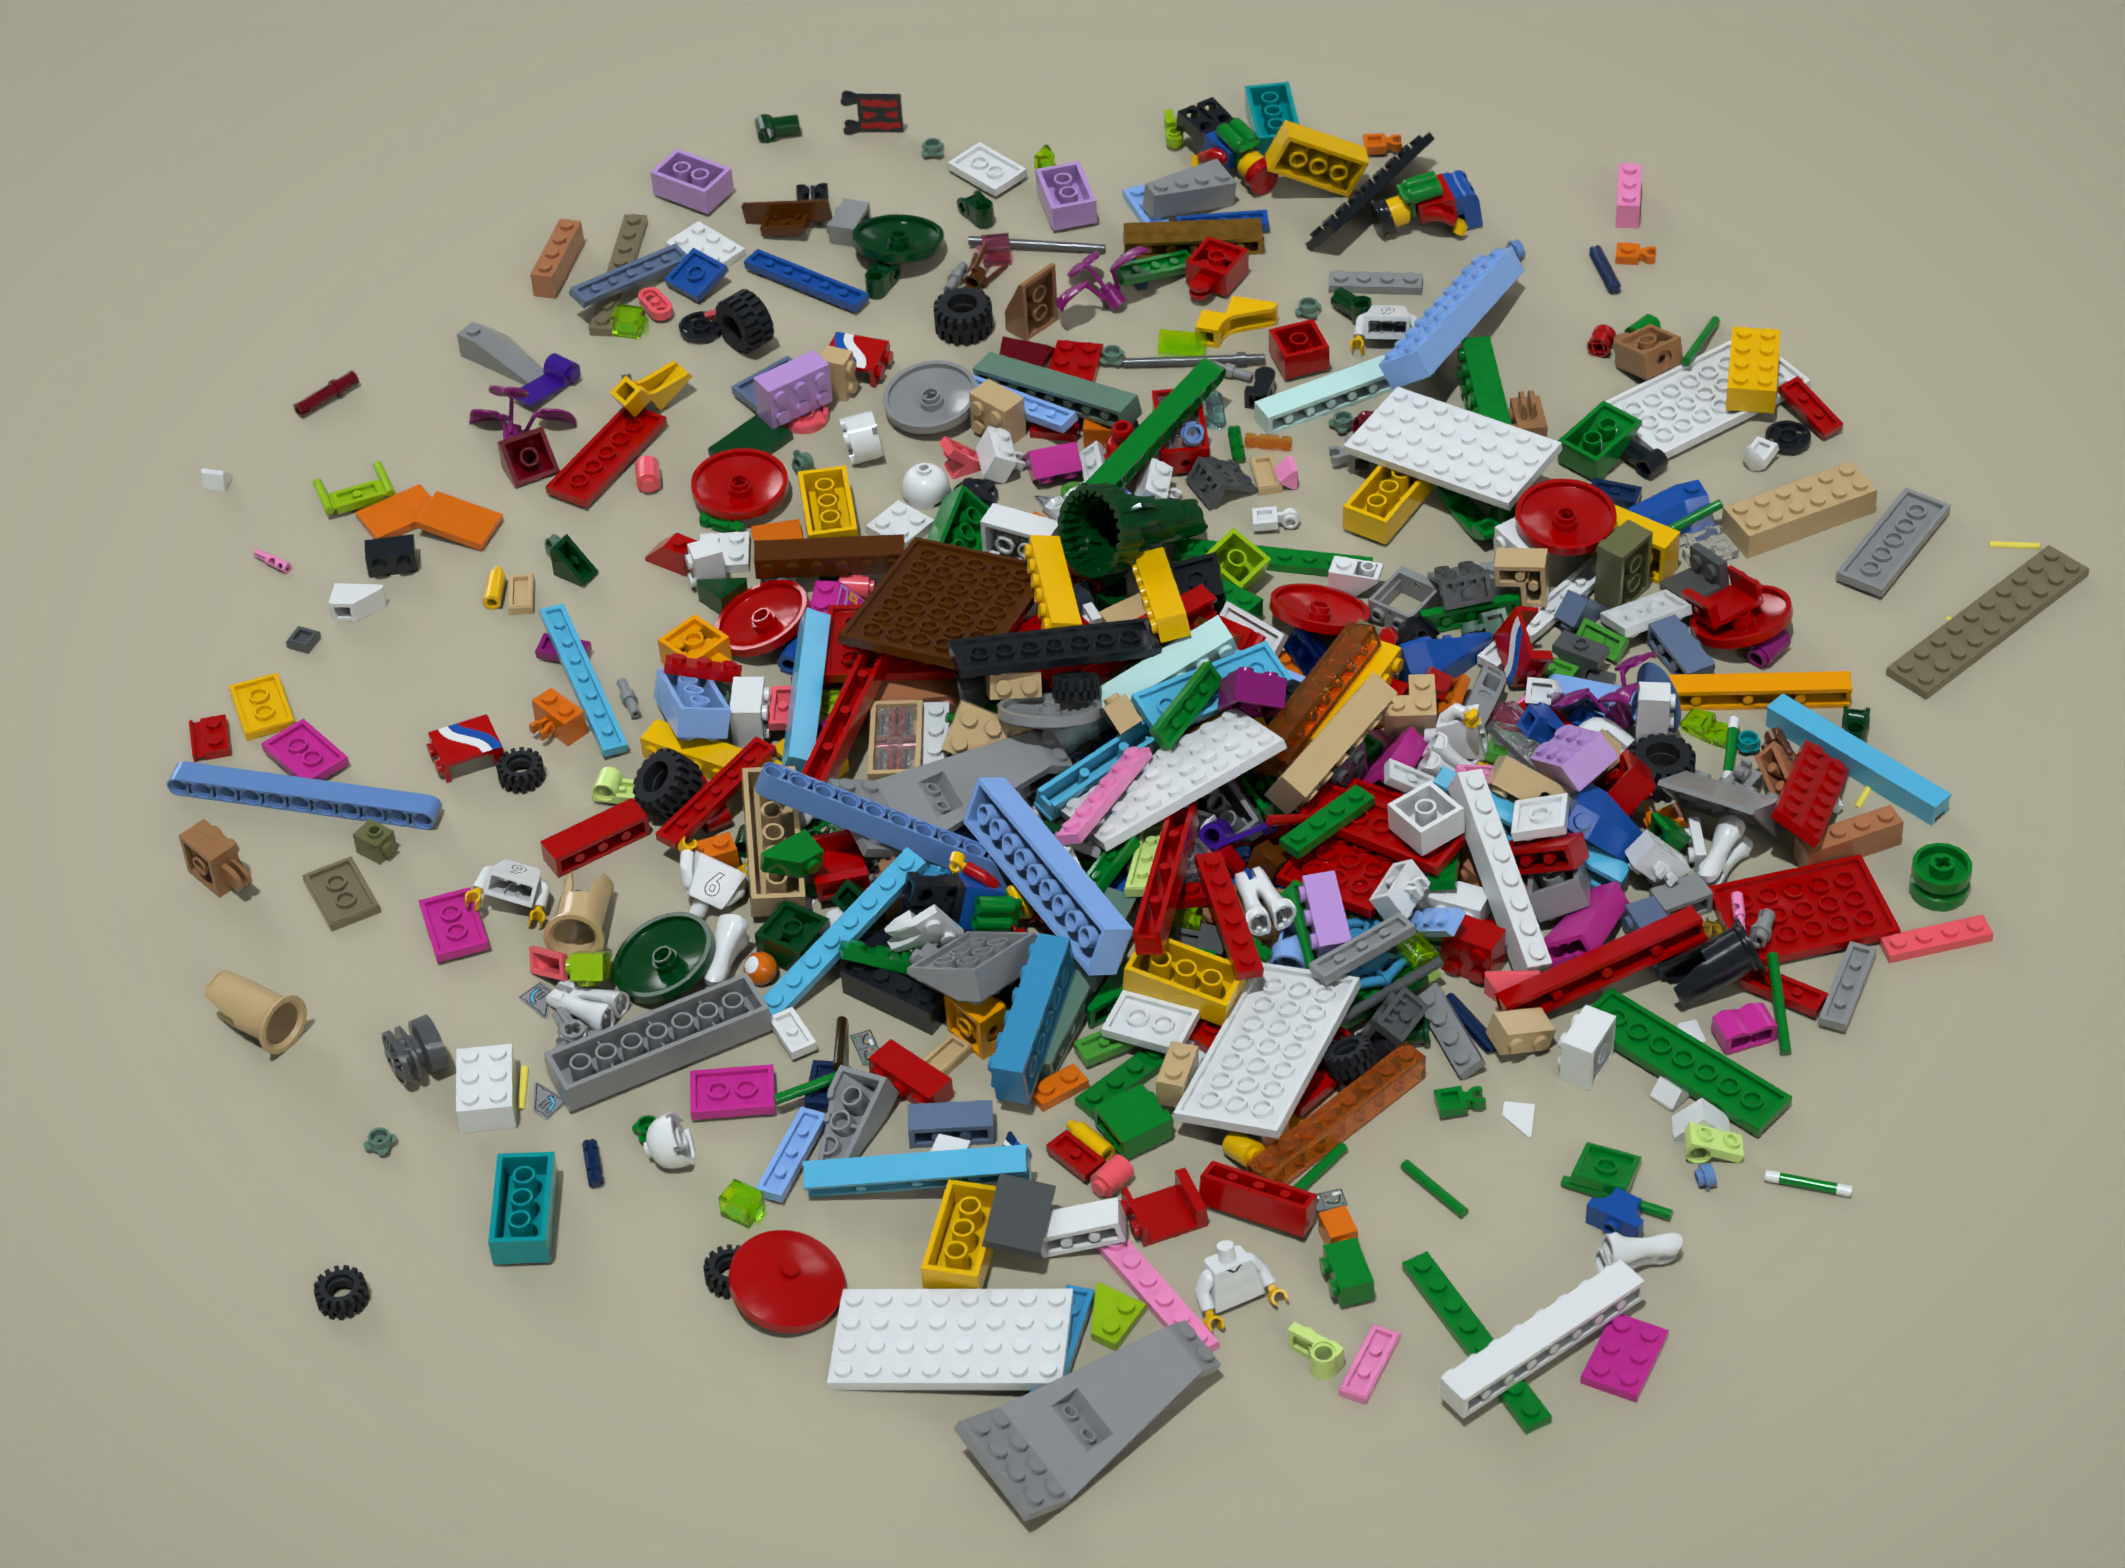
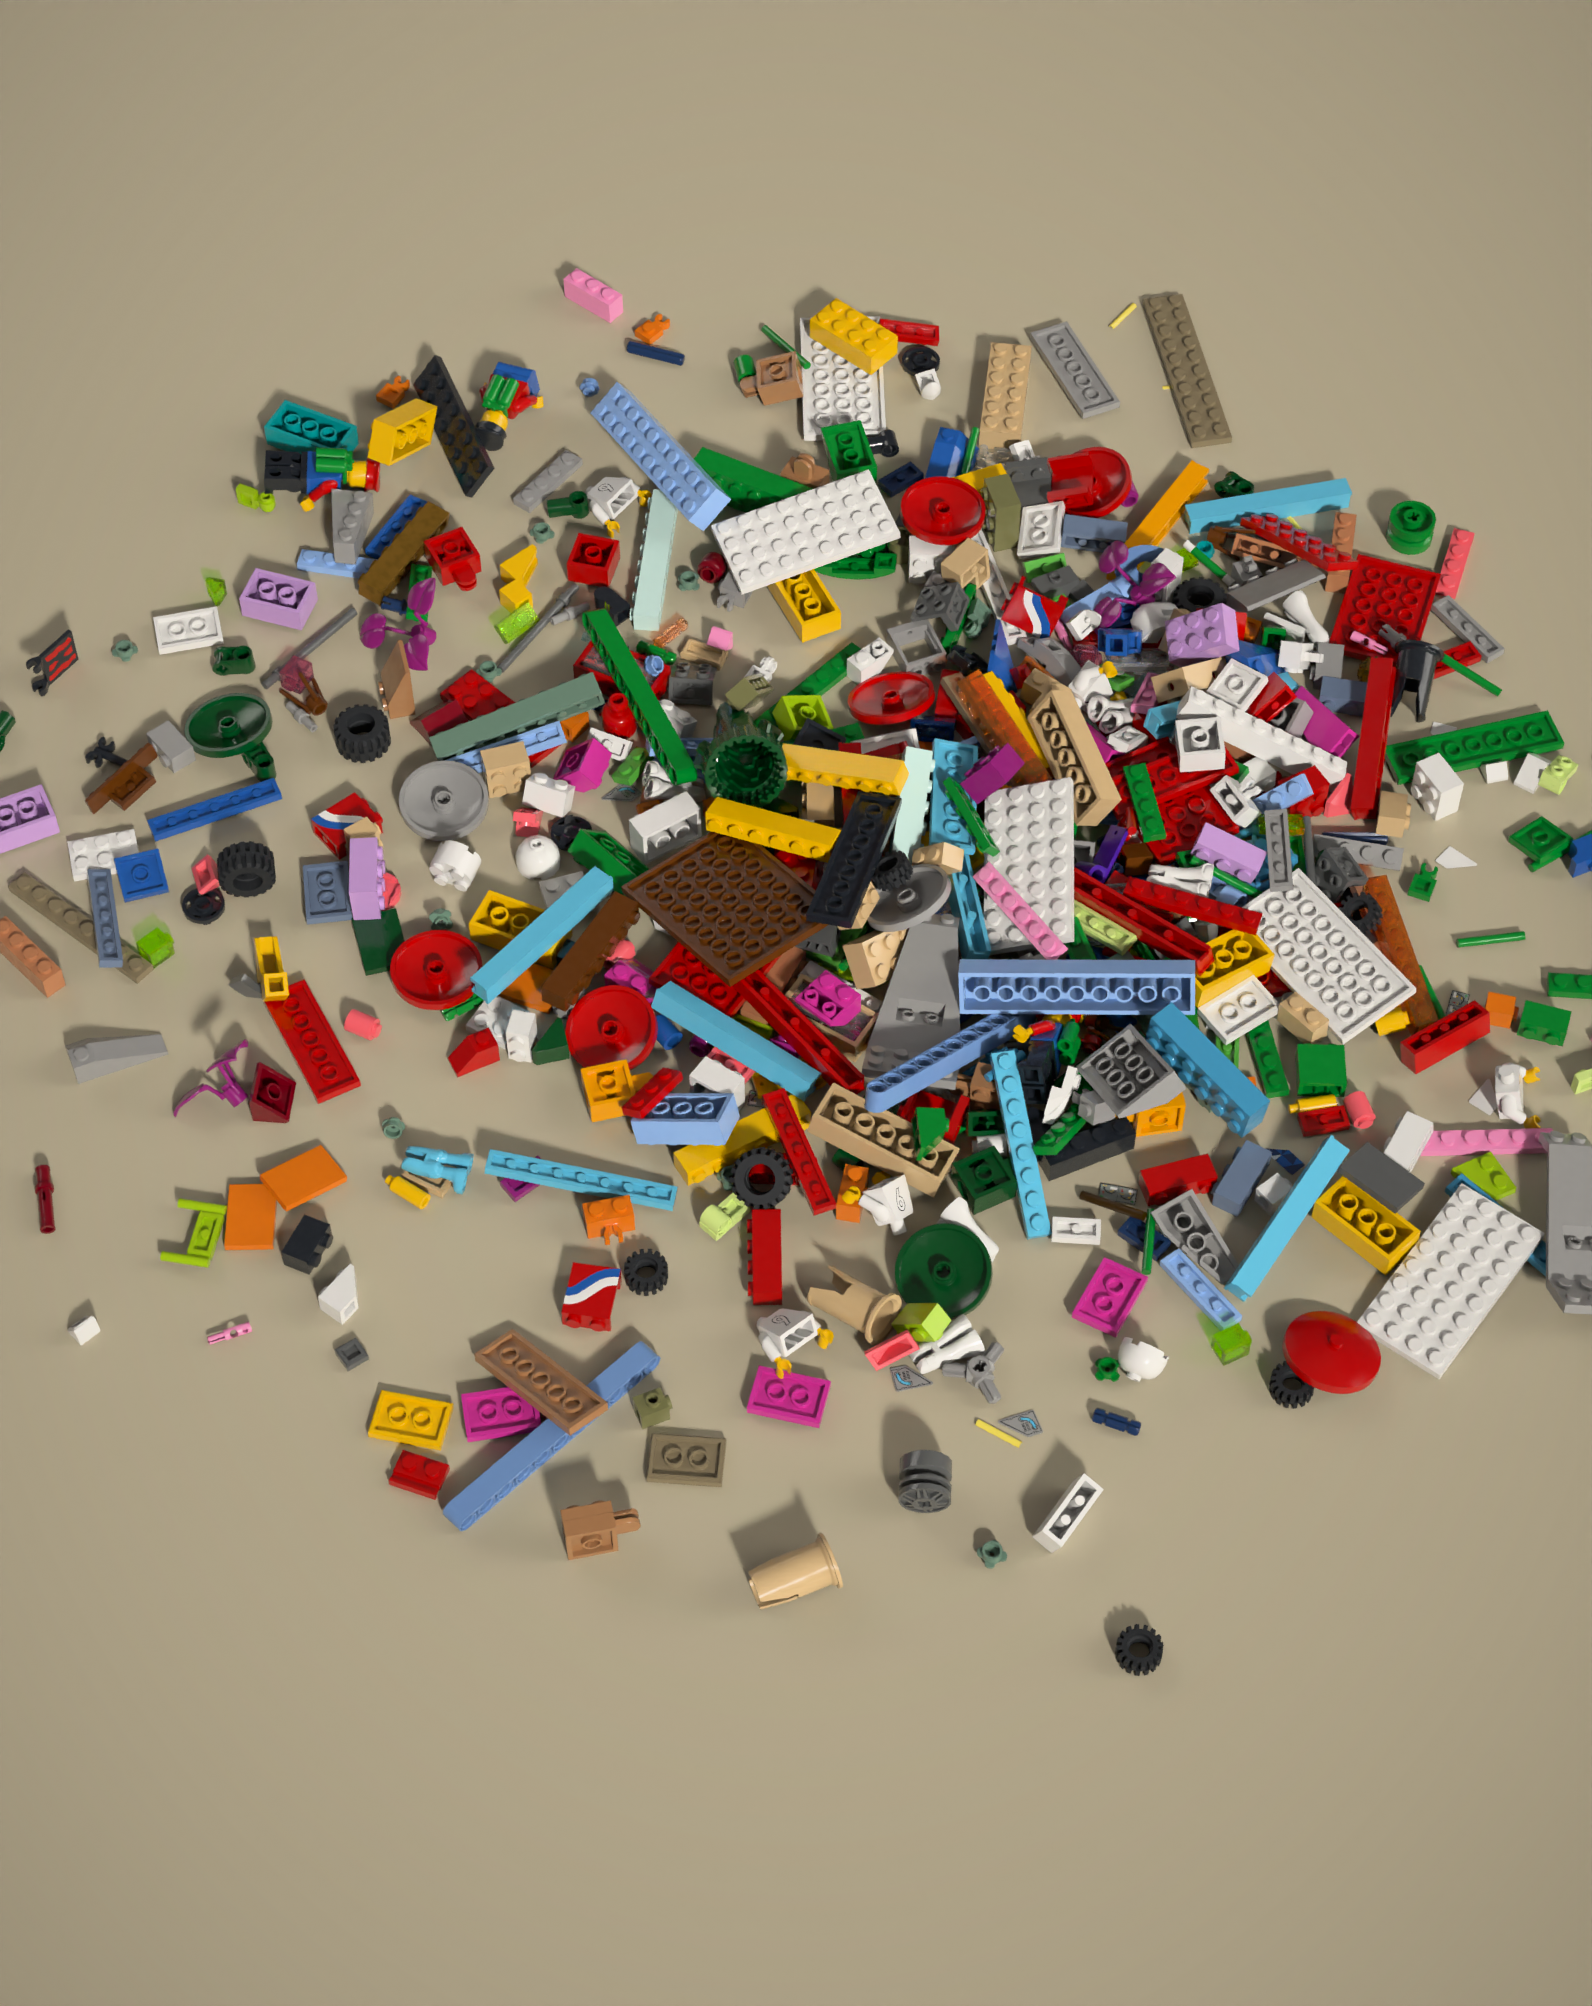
camera: 60 degrees left, 10 degrees up
white brick [456,1044,517,1134] -> none
teal brick [488,1152,558,1264] -> none
dark purple door [514,353,581,408] -> none
light grey brick [544,972,772,1112] -> none
dark green slope [550,534,599,587] -> none
light grey bar [617,678,641,718] -> none
coral plate [638,287,673,321] -> none
orange piece [743,951,778,985] -> none
tan tile [923,1033,973,1075] -> none
red panel [1120,1167,1208,1248] -> none
sand blue slope [1554,590,1609,632] -> none
red wheel [1587,324,1616,358] -> none
medium blue plate [1694,1163,1717,1191] -> none
dark pink brick [1711,1002,1778,1054] -> none
none -> medium azure piece [401,1146,474,1195]
none -> medium azure tile [470,866,614,1004]
none -> medium nougat plate [474,1329,609,1436]
none -> olive brick [725,673,774,711]
none -> dark pink slope [795,970,861,1027]
none -> white plate [1009,440,1040,461]
none -> white brick [1032,1473,1104,1553]

